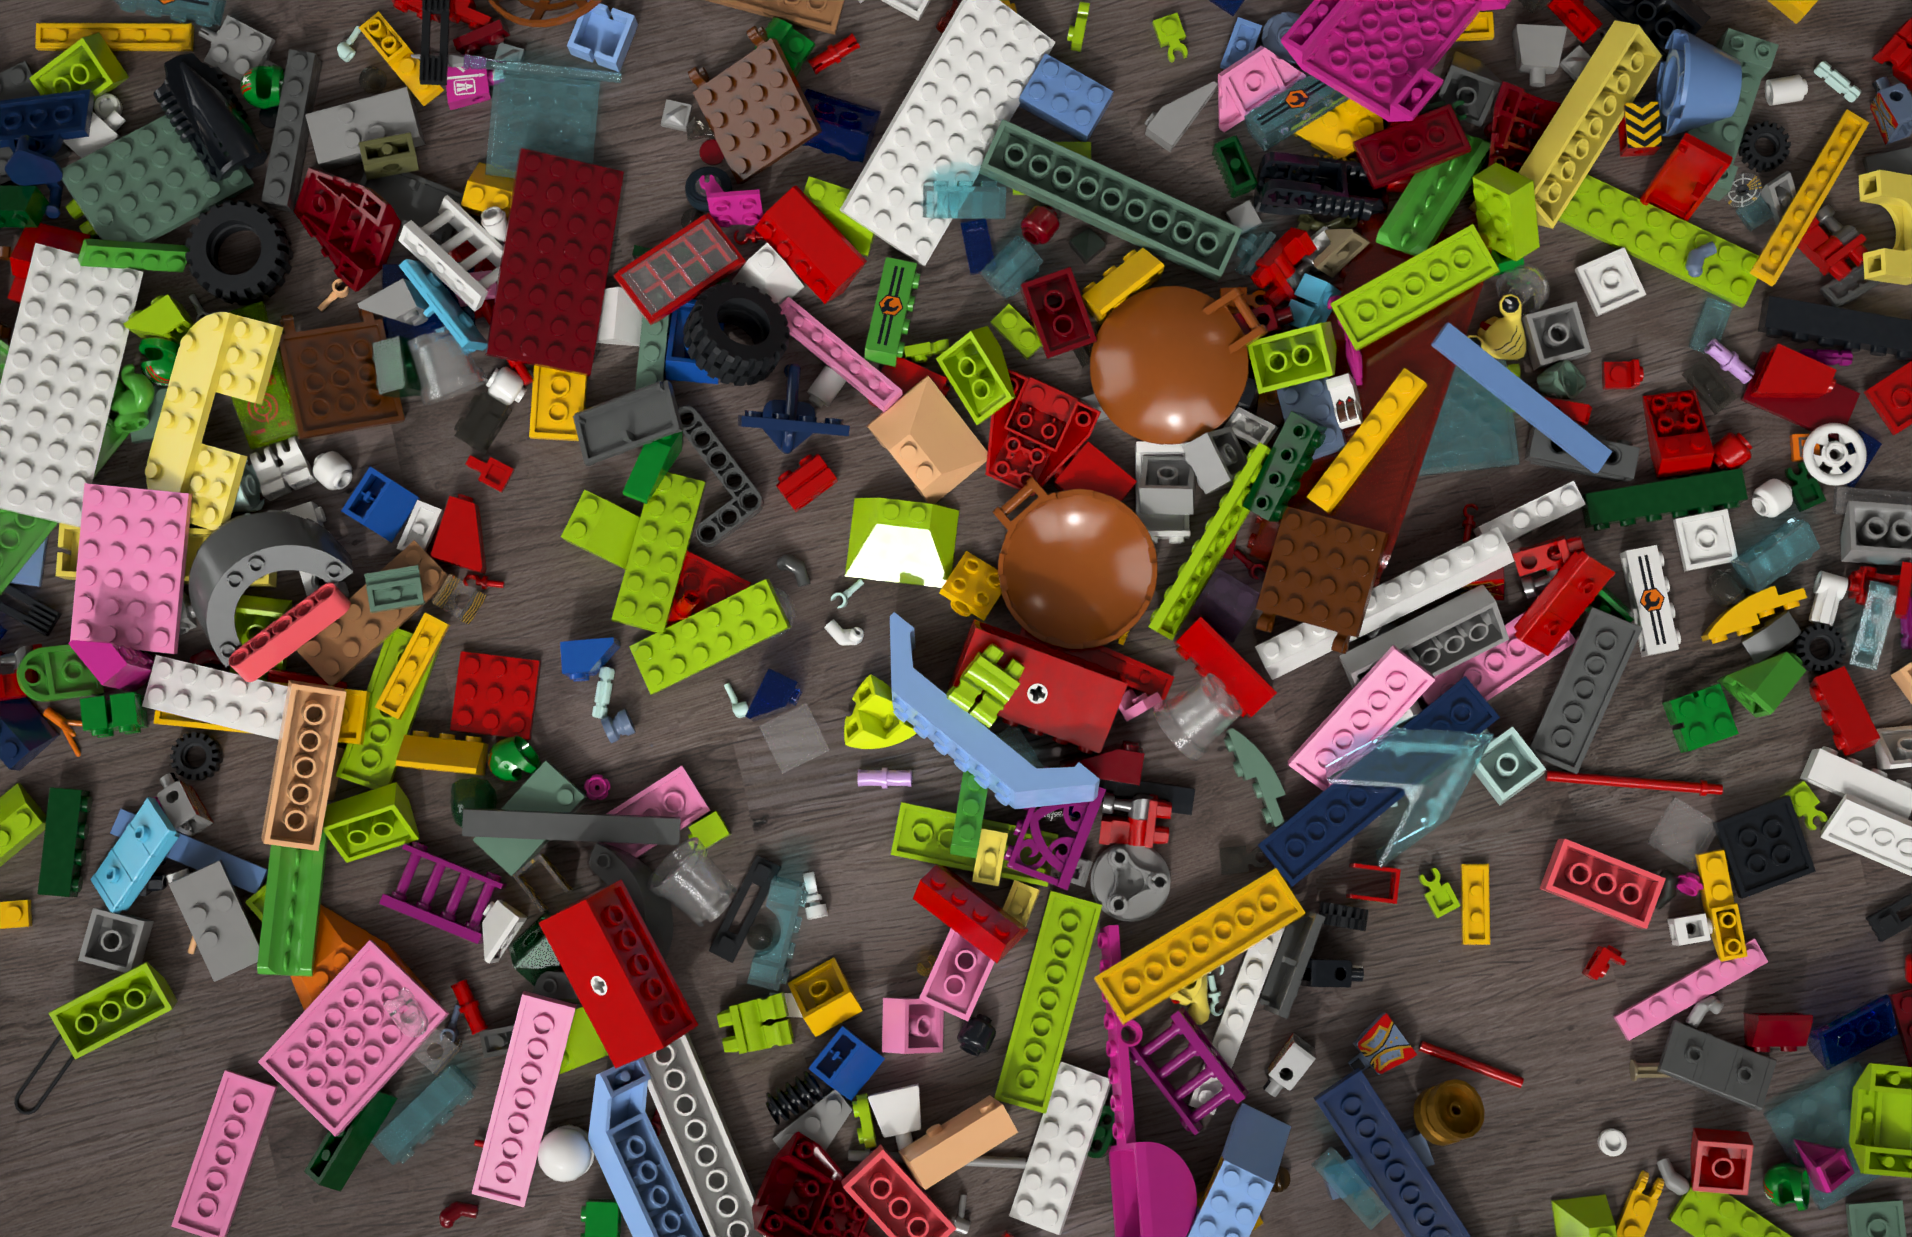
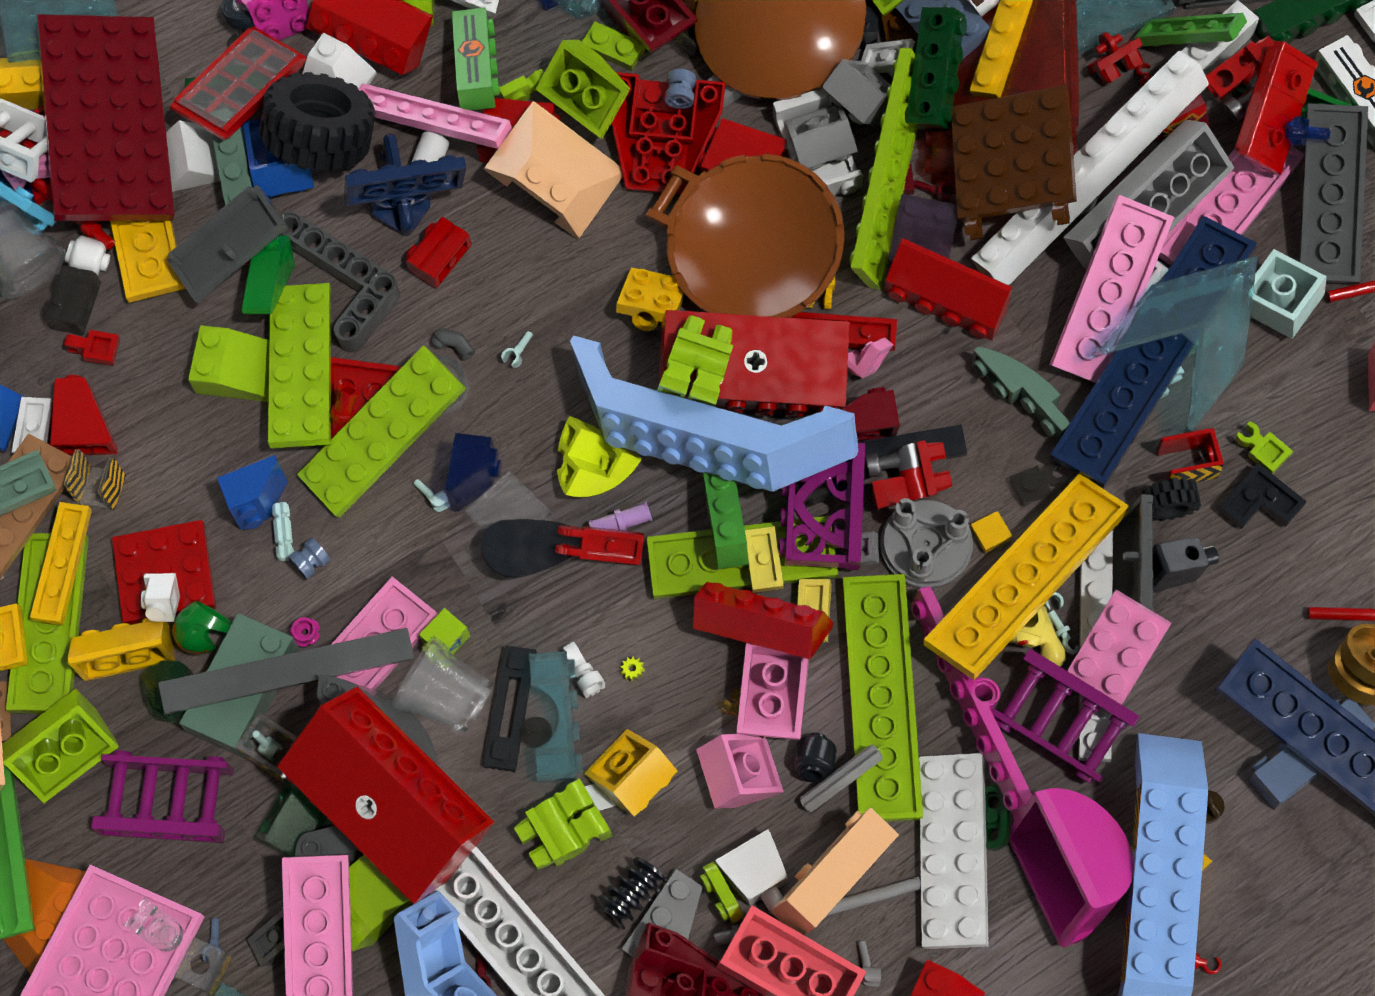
camera: 15 degrees left, 15 degrees down
red pin [450,979,488,1035] -> none
red hand [463,574,505,589] -> none
white cone [481,206,507,246] -> none
white slope [482,900,528,964] -> none
red hand [733,230,765,245] -> none
blue slope [808,1025,885,1101] -> none
white arm [824,619,864,646] -> none
lime slope [845,498,959,588] -> none
clear piece [1153,673,1242,761] -> none
light grey torso [1263,1032,1316,1097] -> none
clear light blue brick [1311,1147,1391,1230] -> none
torso [1348,1012,1417,1075] -> none
yellow tile [1461,864,1490,945] -> none
none -> white brick [141,573,180,622]
none -> light aqua hand [252,730,283,761]
none -> black shield [481,519,581,578]
none -> red hinge [555,525,645,565]
none -> neon yellow piece [620,656,645,682]
none -> sand blue wheel [665,69,696,109]
none -> light grey axle [800,744,883,812]
none -> yellow tile [970,511,1013,553]
none -> bright pink plate [1067,590,1172,705]
none -> red hips [1086,32,1143,84]
none -> bright green plate [1135,12,1247,47]
none -> black plate [1218,463,1307,529]
none -> clear blue plate [1285,116,1331,146]

